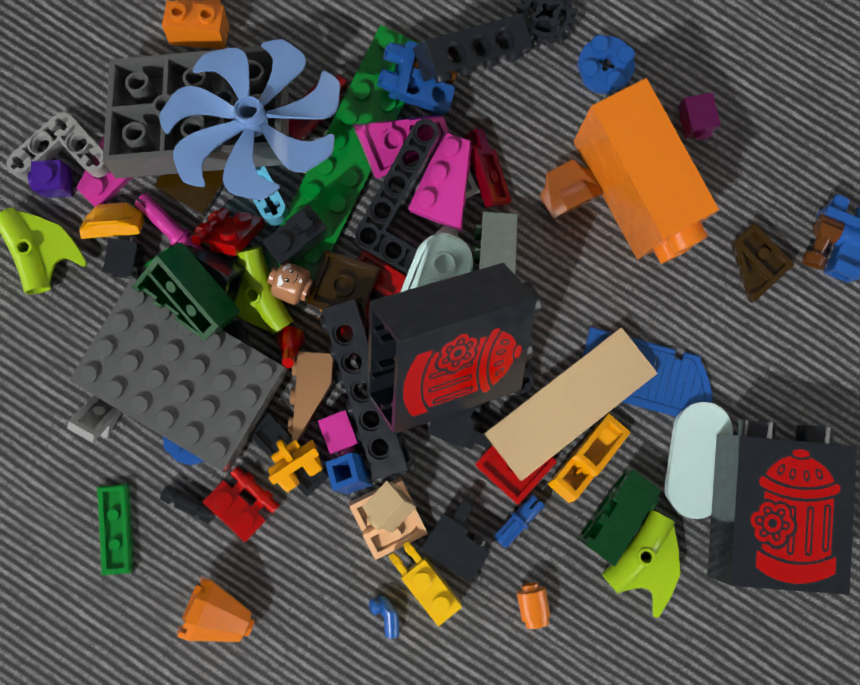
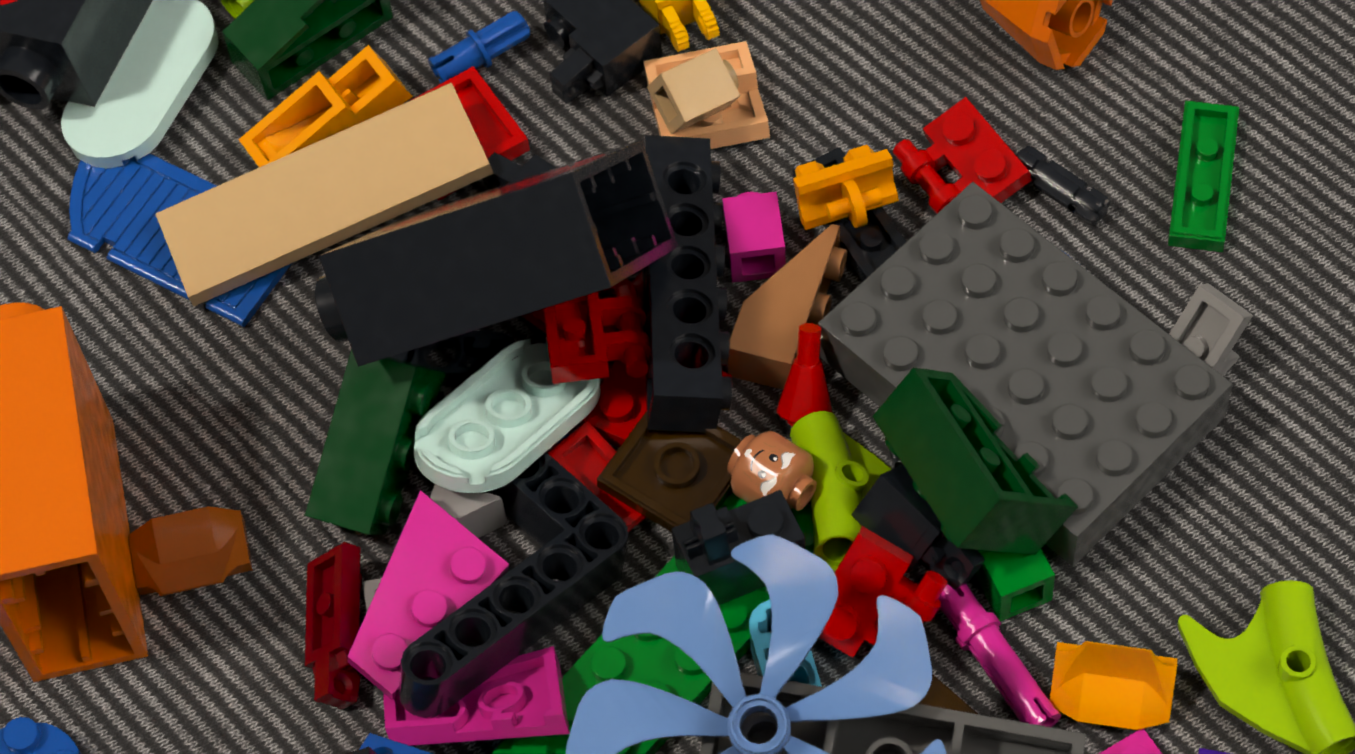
camera: 160 degrees left, 25 degrees down
black brick [102,235,145,280] -> none
blue brick [325,452,373,494] -> none

